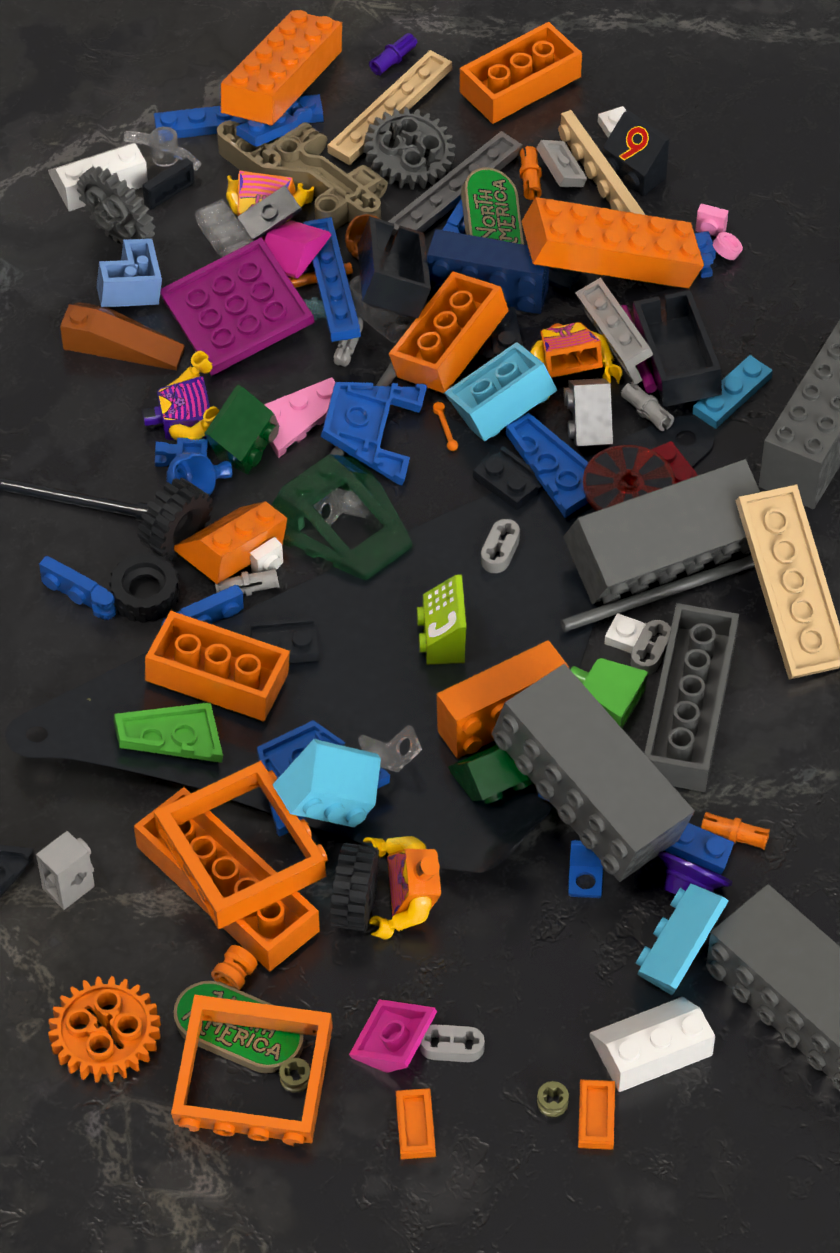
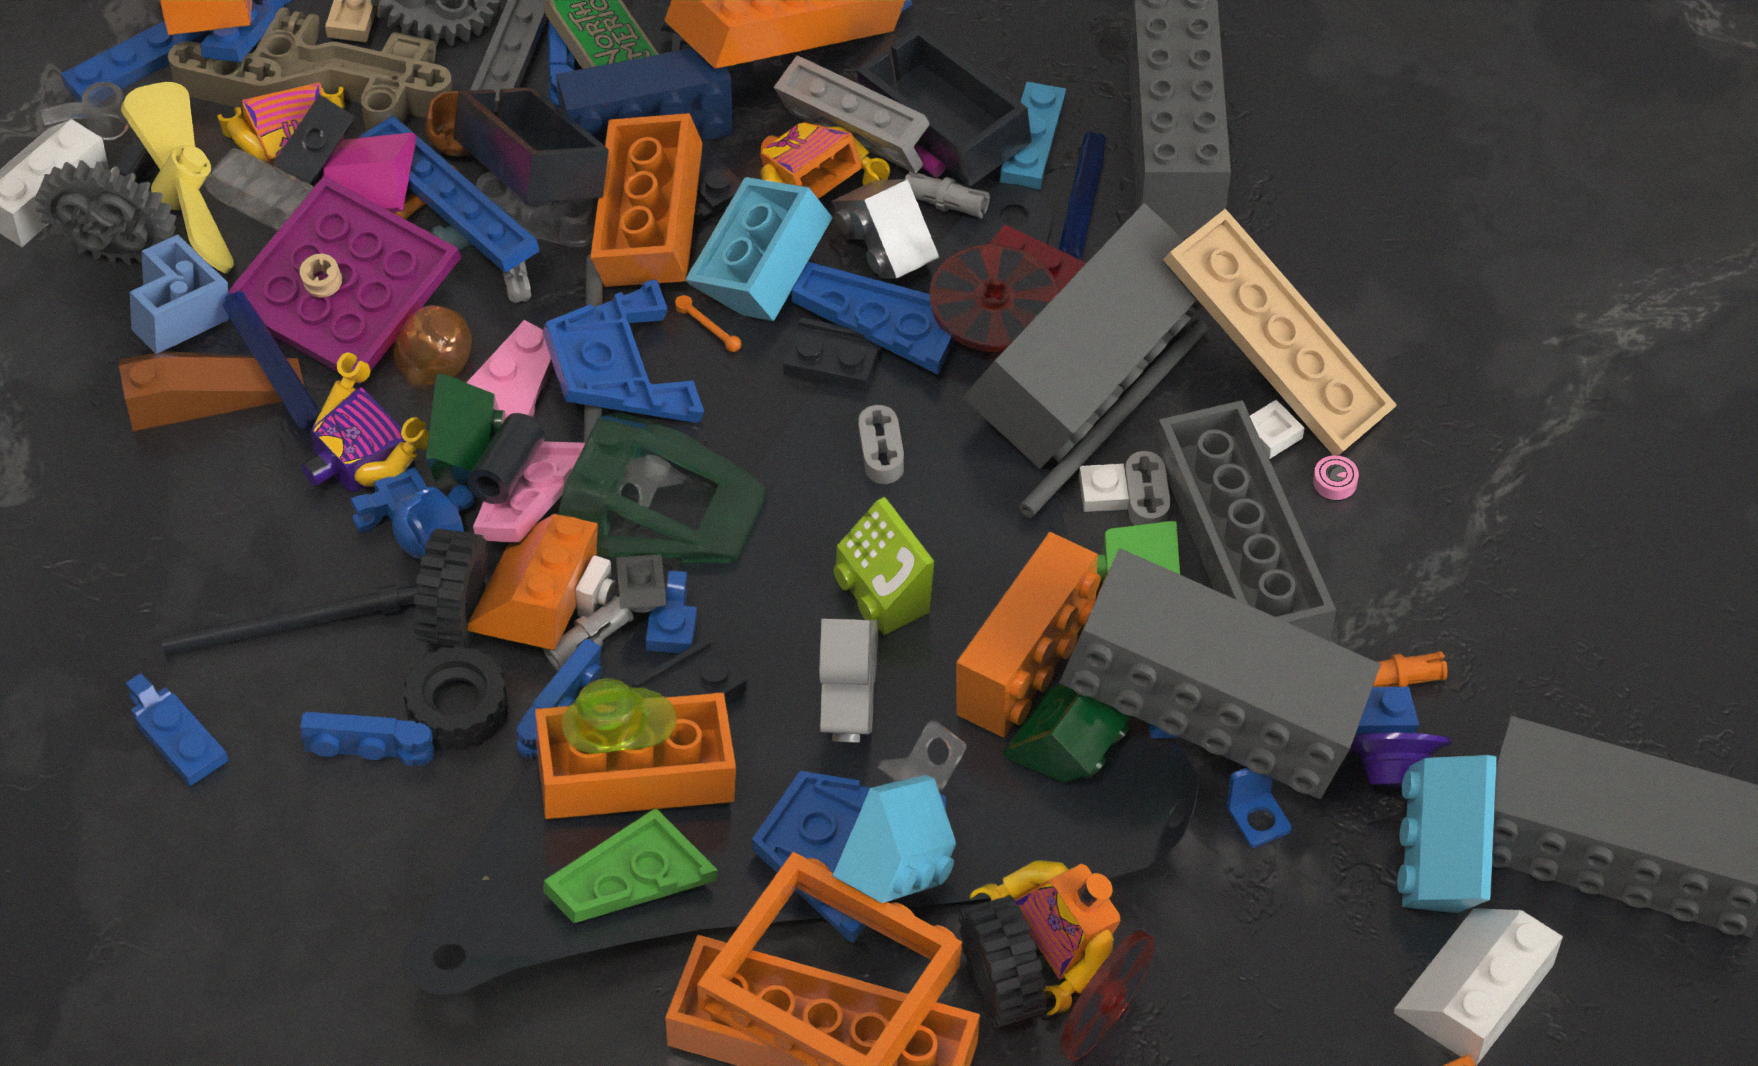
camera: 30 degrees left, 0 degrees up
none -> light yellow piece [121,82,234,273]
none -> clear blue axle [223,291,320,429]
none -> tan bush [300,254,342,298]
none -> clear orange piece [394,305,473,387]
none -> black brick [467,413,545,504]
none -> bright pink wing [473,441,597,542]
none -> clear neon green piece [562,678,676,754]
none -> dark grey plate [616,554,666,612]
none -> blue plate [646,571,697,654]
none -> light grey brick [820,619,879,742]
none -> clear blue axle [1058,131,1106,260]
none -> clear red piece [1060,930,1155,1061]
none -> white plate [1250,400,1304,459]
none -> bright pink tile [1313,455,1359,500]

